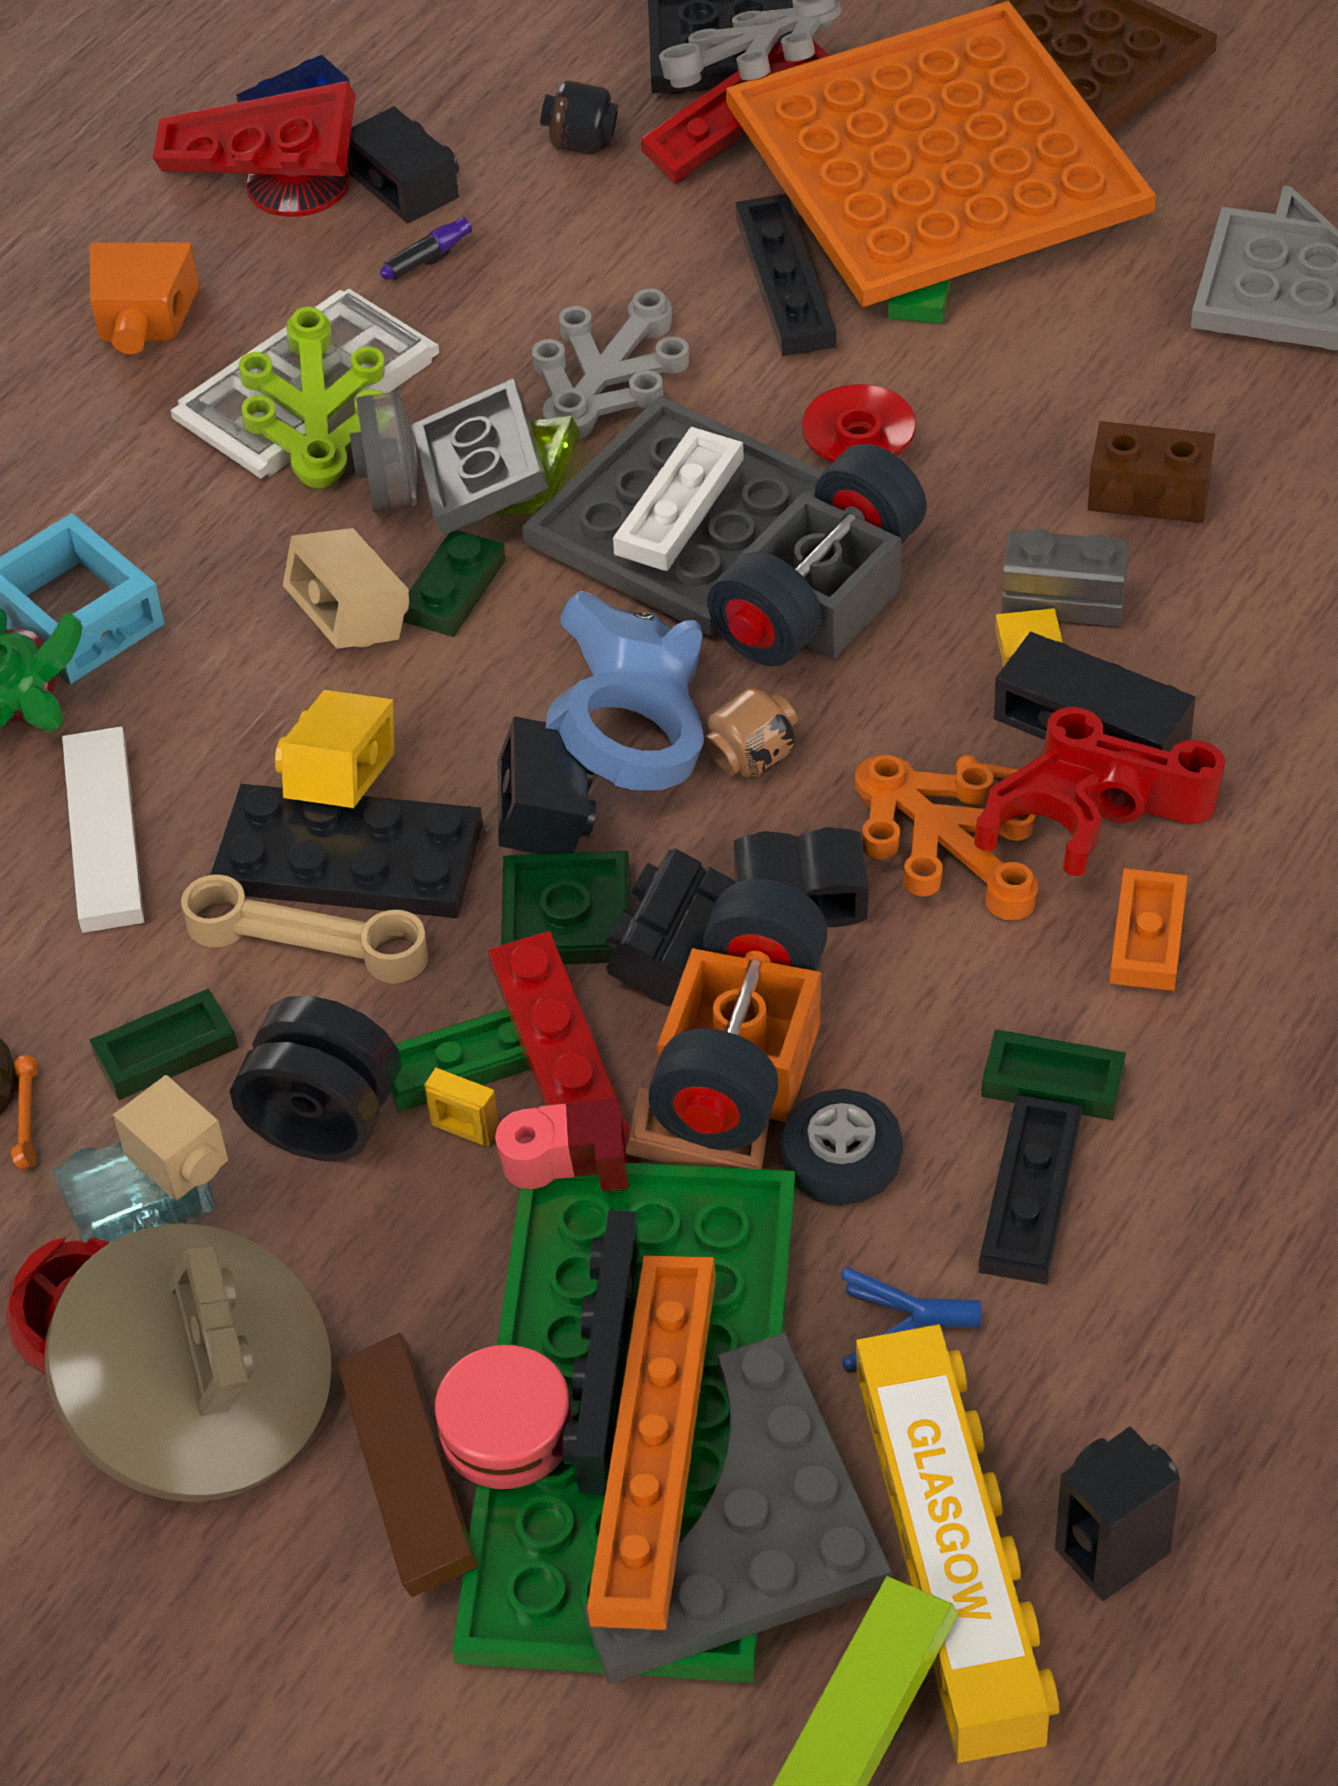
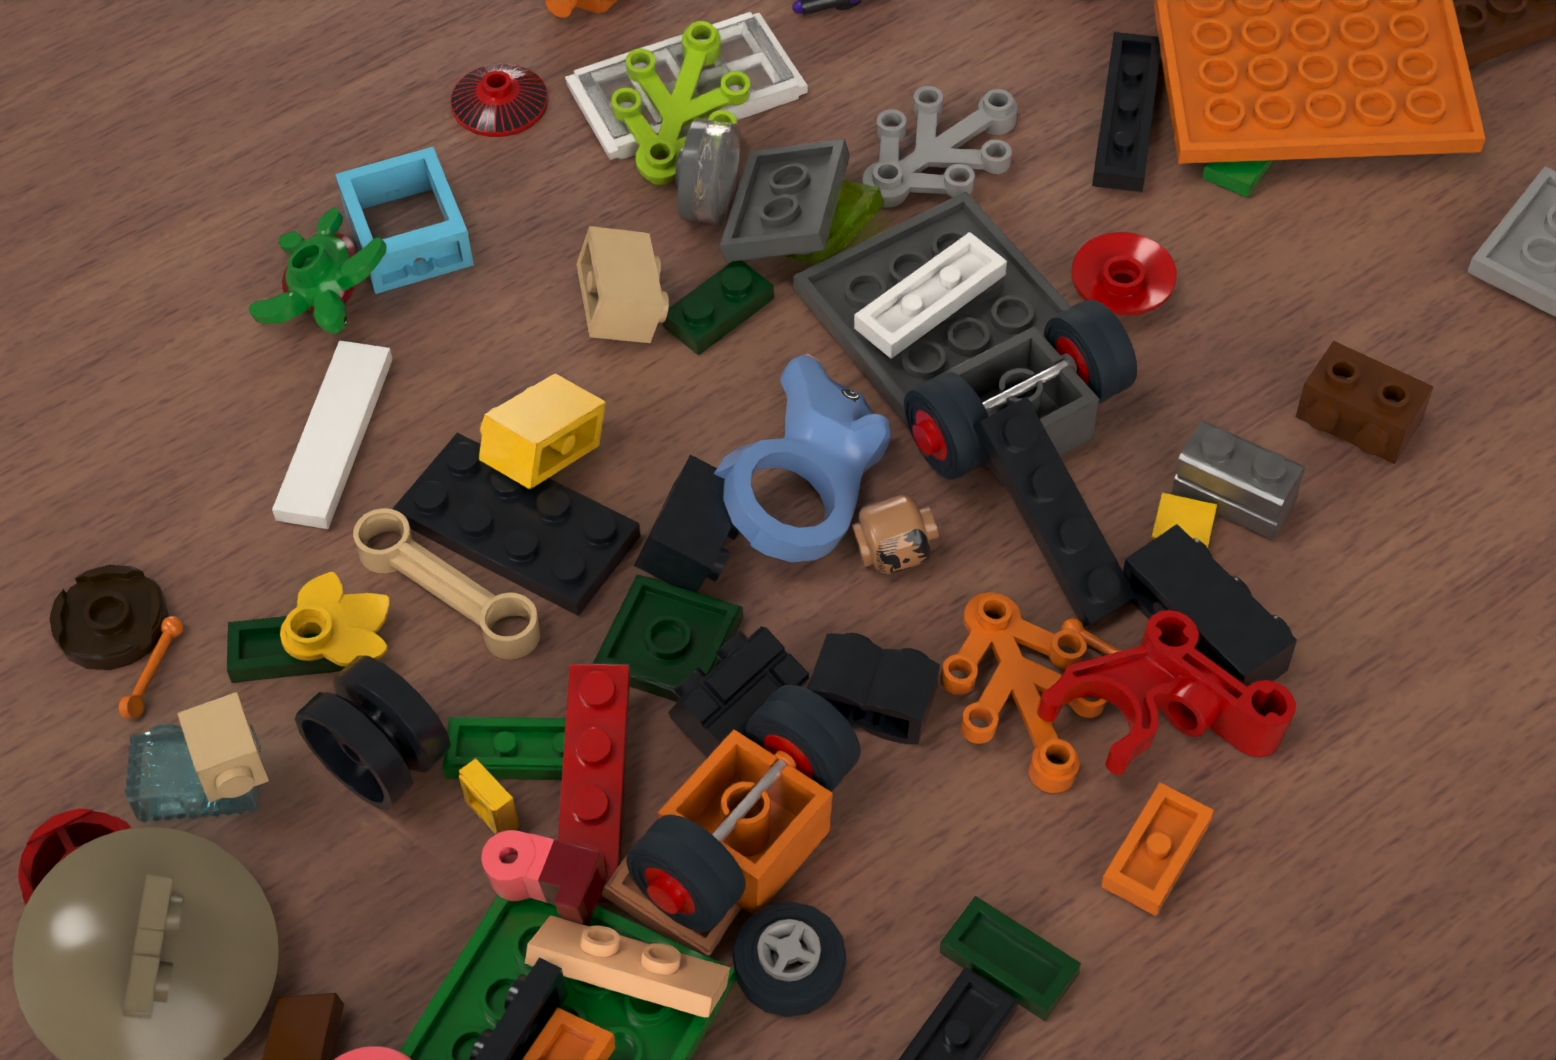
camera: 20 degrees right, 5 degrees up
none -> yellow plate [280,572,390,667]
none -> dish [451,63,548,137]
none -> light nougat plate [525,915,730,1018]
none -> black plate [973,397,1137,627]

